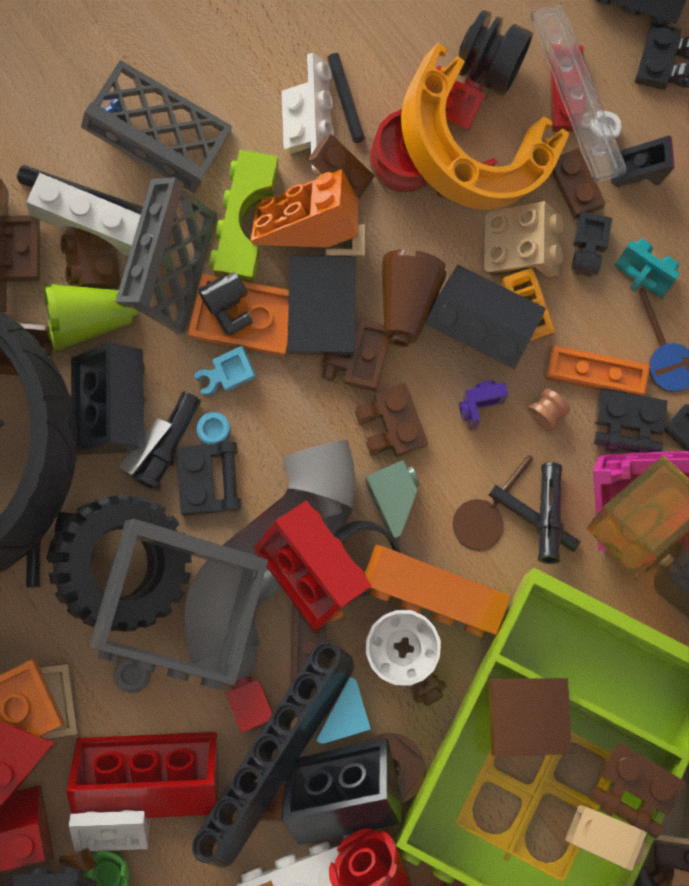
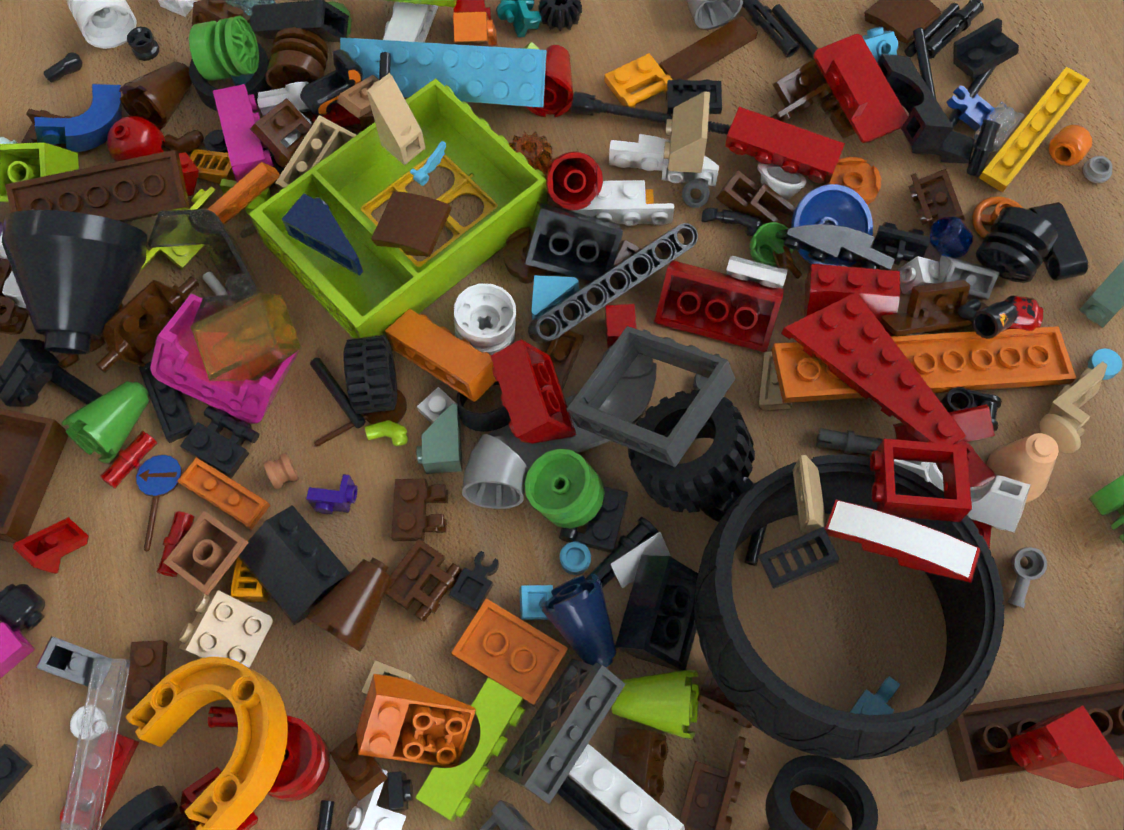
camera: 155 degrees left, 10 degrees down
black piece [198,272,253,335] -> none
black tile [287,256,356,355] -> none
black pin [536,462,564,564] -> none
black plate [571,211,612,277] -> none
reddish brown plate [589,742,686,839] -> none
teal hips [614,238,680,298] -> none
none -> red pin [156,511,195,577]
none -> nougat slope [163,511,249,596]
none -> dark blue slope [282,193,363,276]
none -> black tyre [343,335,397,414]
none -> lime arm [365,420,408,446]
none -> black plate [388,771,413,811]
none -> medium azure piece [410,141,446,186]
none -> white plate [417,387,458,423]
none -> black plate [449,551,499,612]
none -> bright green wheel [525,449,605,529]
none -> dark blue cone [539,574,617,667]

